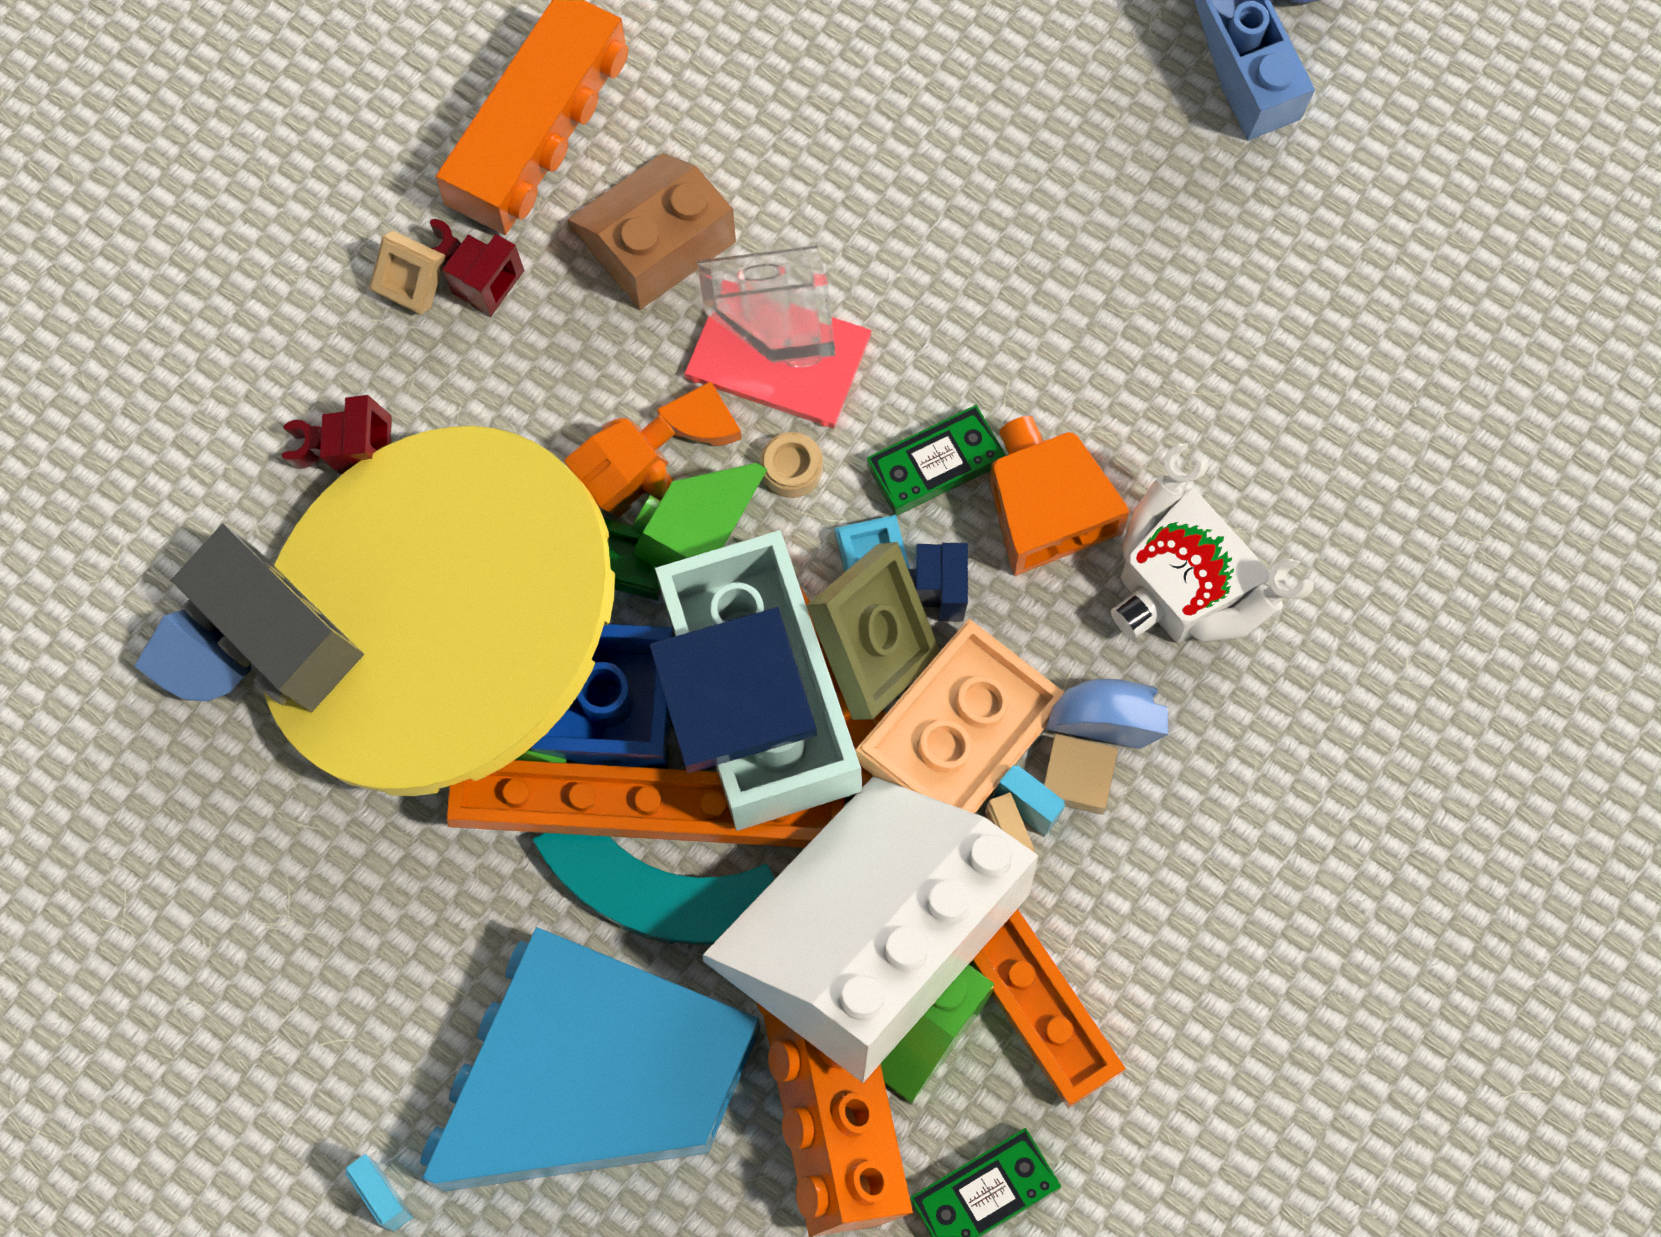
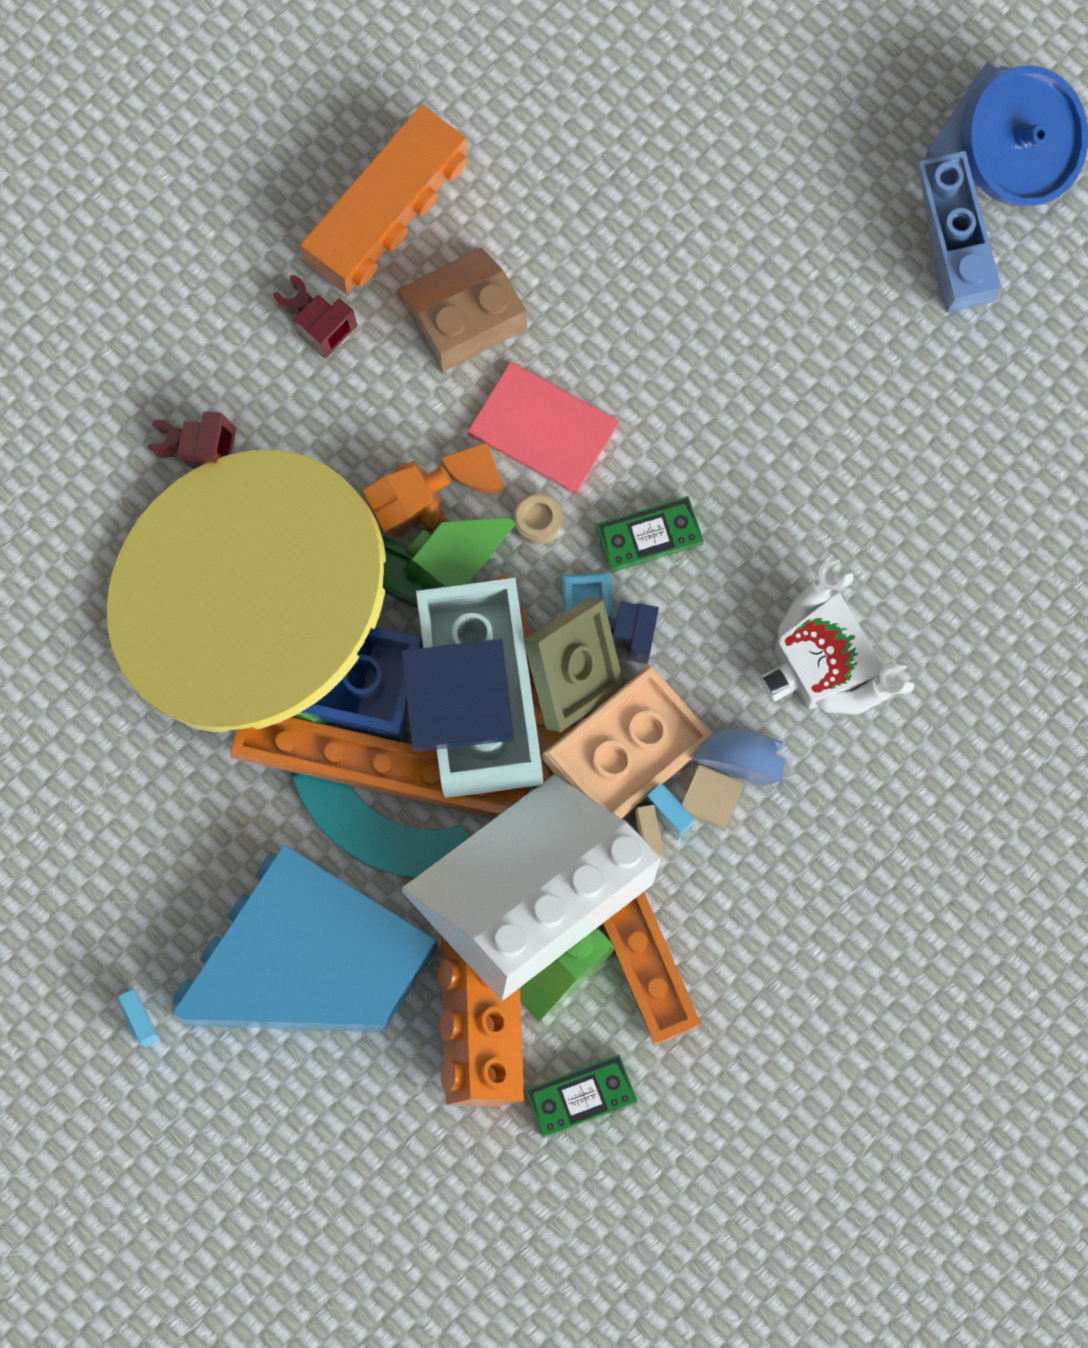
camera: 10 degrees right, 5 degrees up
medium blue brick [134,609,251,701] -> none
dark grey brick [171,523,364,712] -> none
tan tile [369,230,446,314] -> none
clear slope [697,245,836,367] -> none
orange torso [990,416,1130,576] -> none

